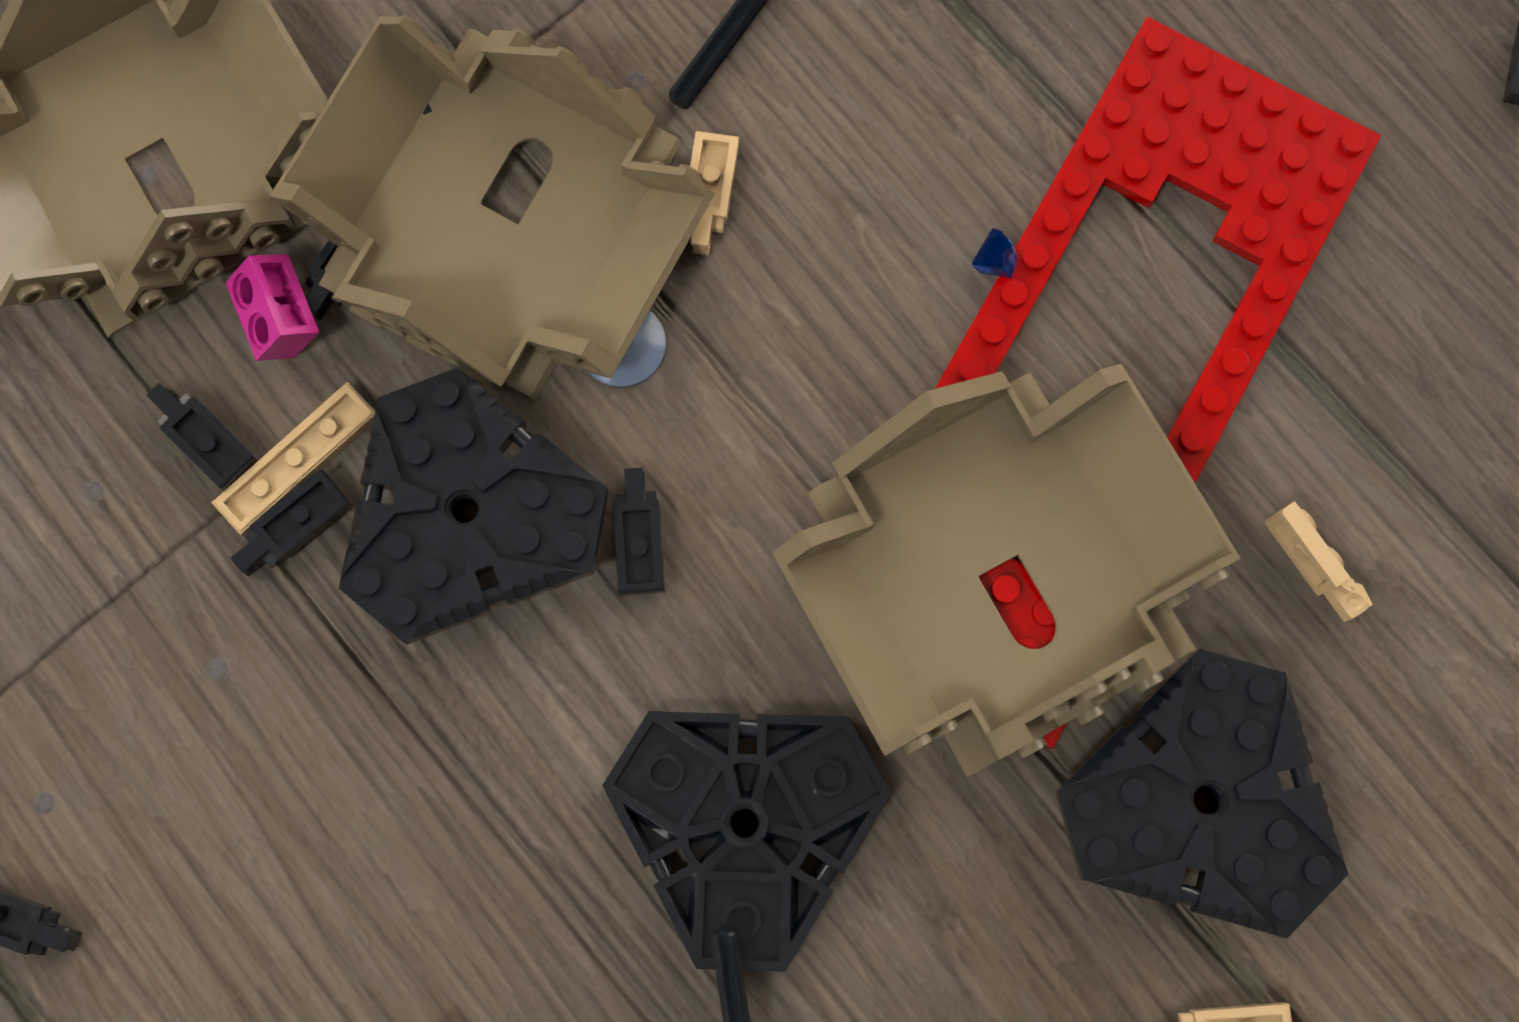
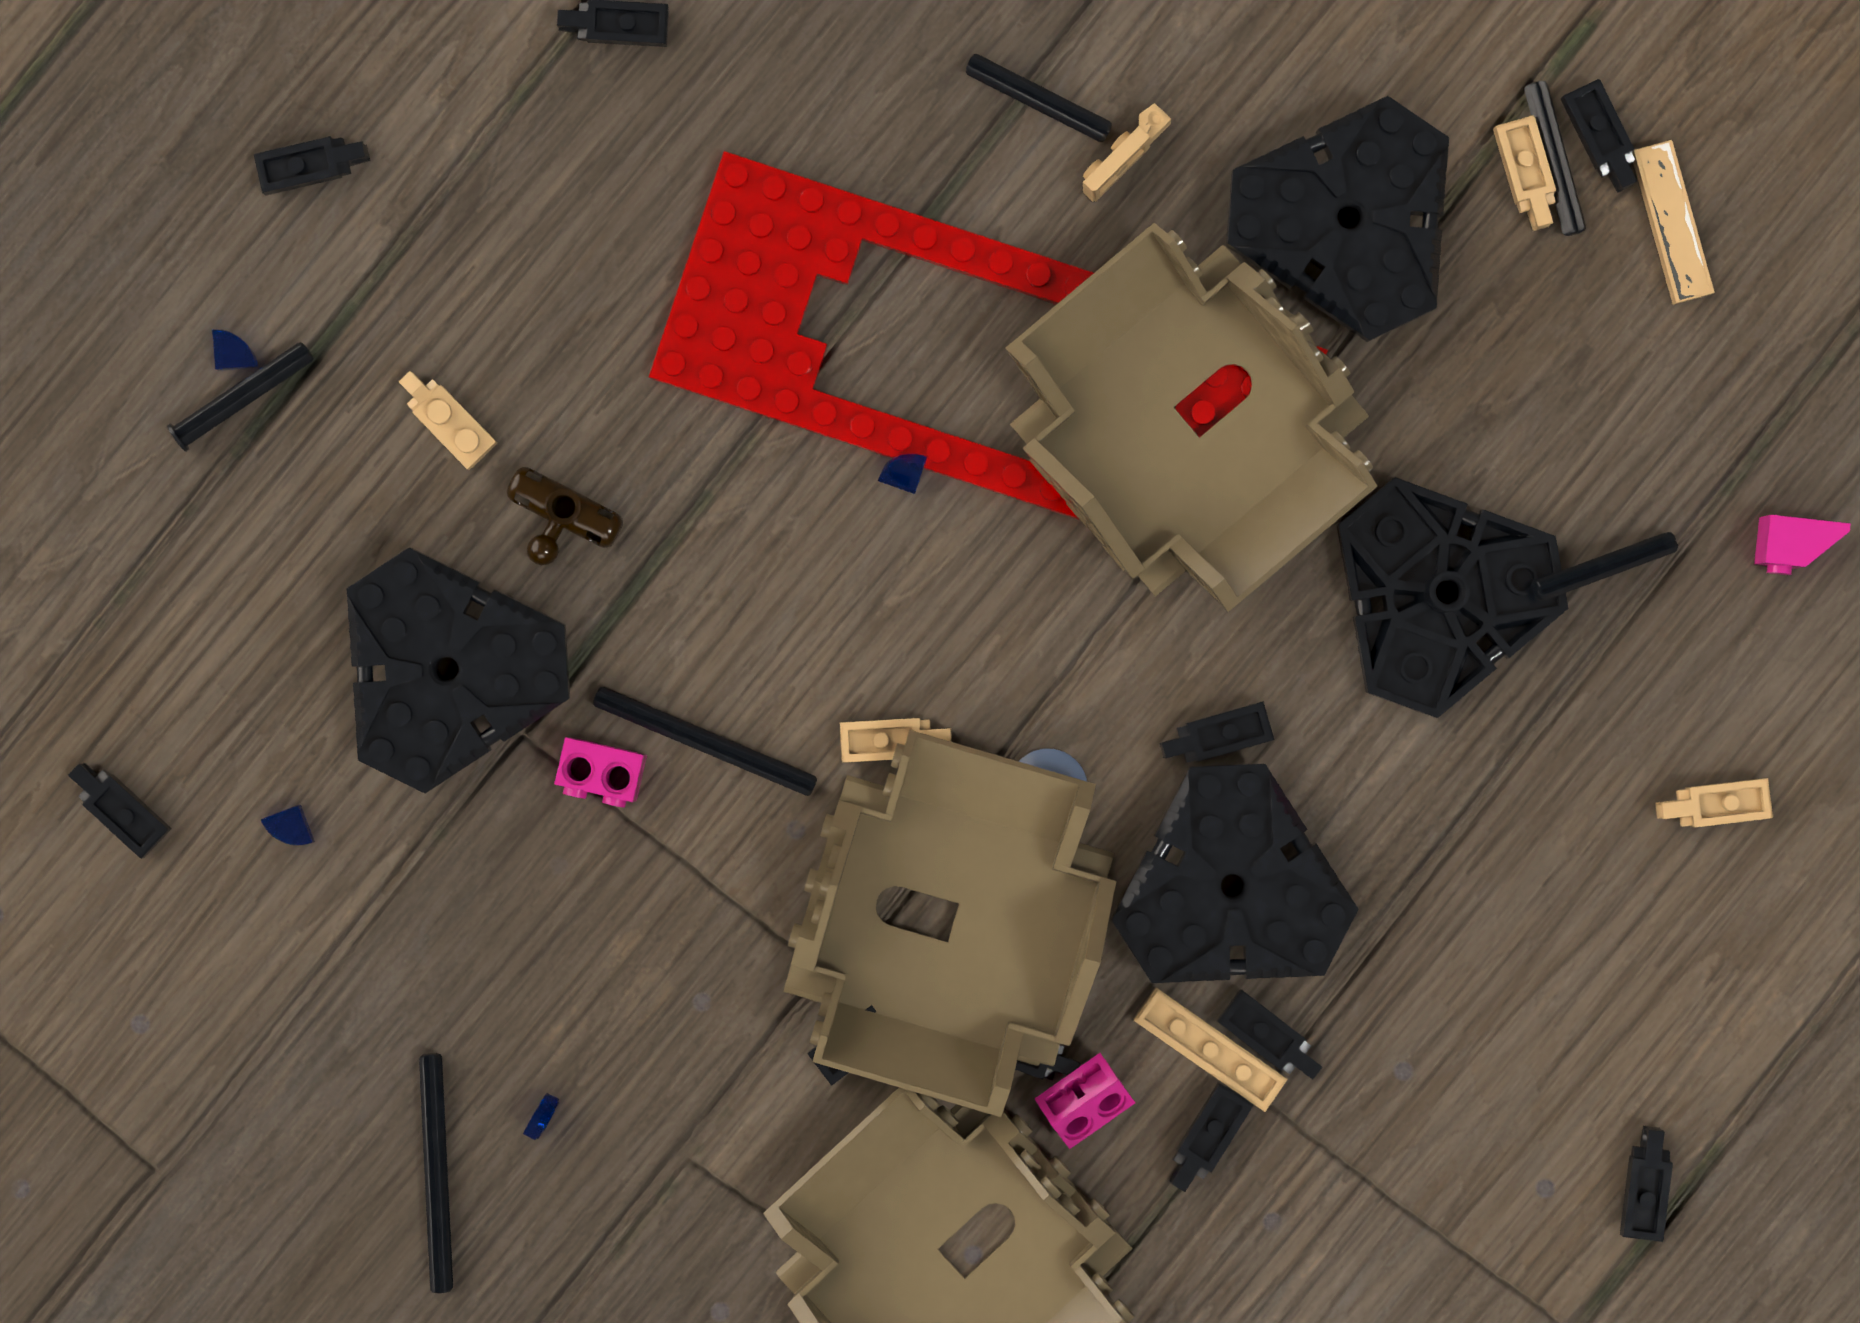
camera: 105 degrees left, 10 degrees up
none -> black axle [966,54,1112,142]

